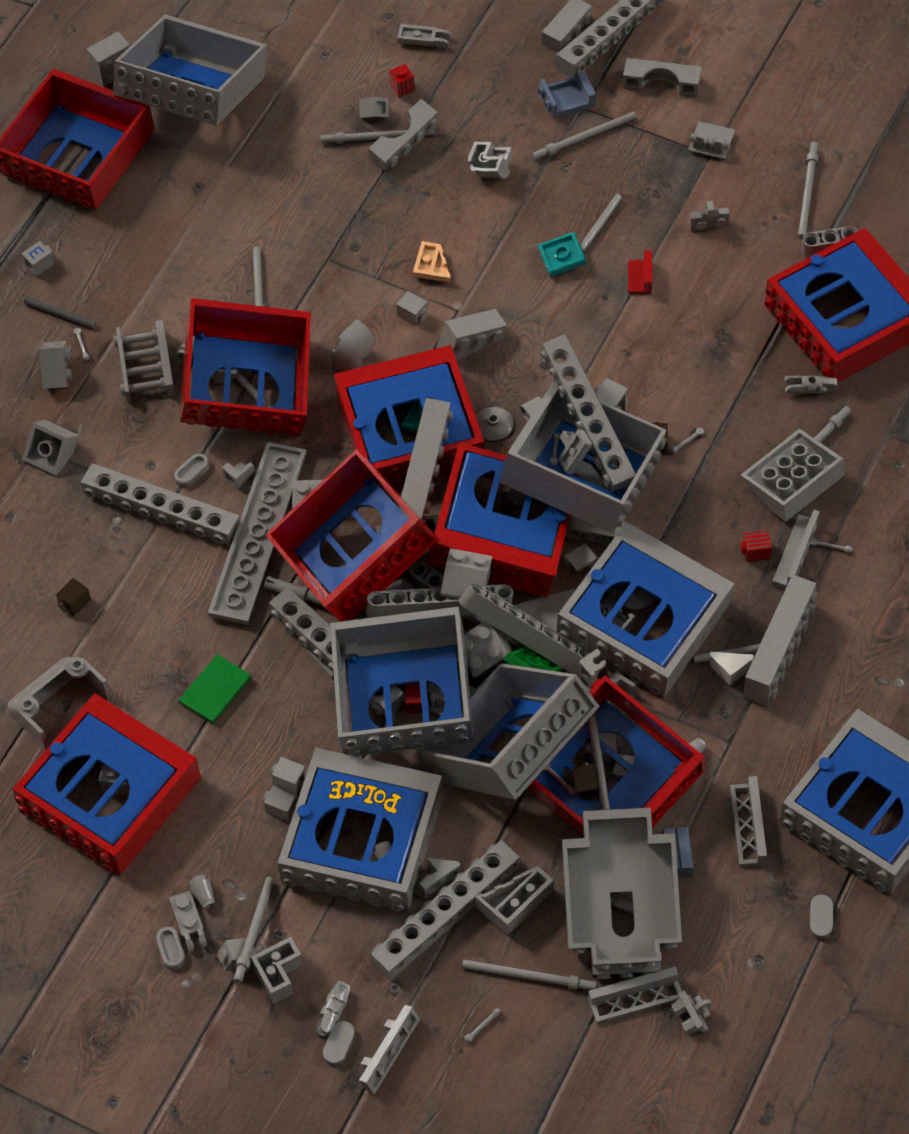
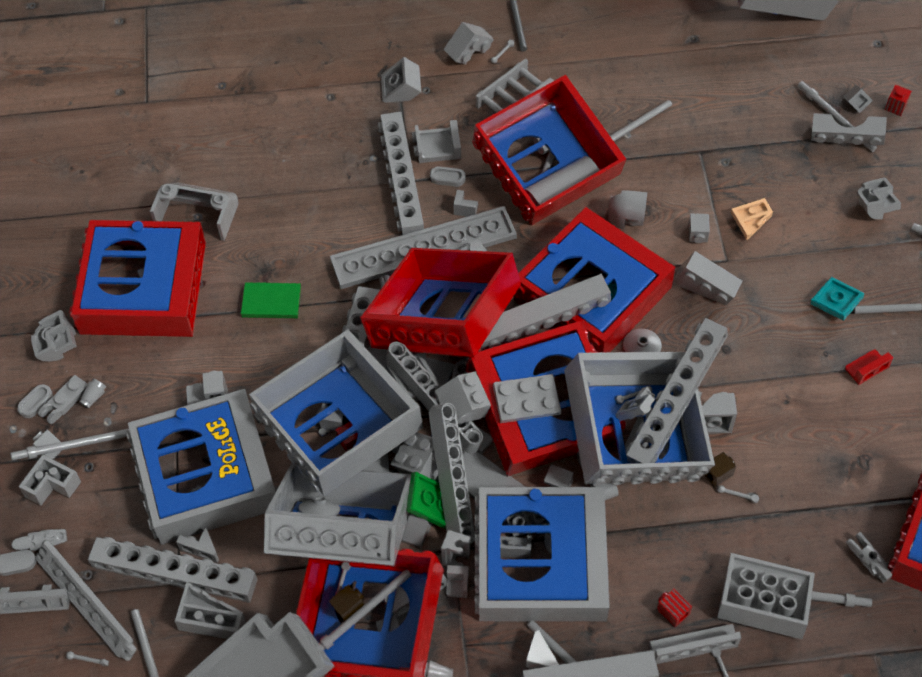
camera: 55 degrees right, 0 degrees up
dark brown brick [56,578,91,616] -> none
none -> light grey brick [31,310,77,362]
none -> light grey hinge [35,541,136,661]
none -> light grey dish [299,496,340,516]
none -> light grey panel [412,120,461,163]
none -> light grey plate [493,374,561,423]
none -> light grey brick [524,156,600,207]

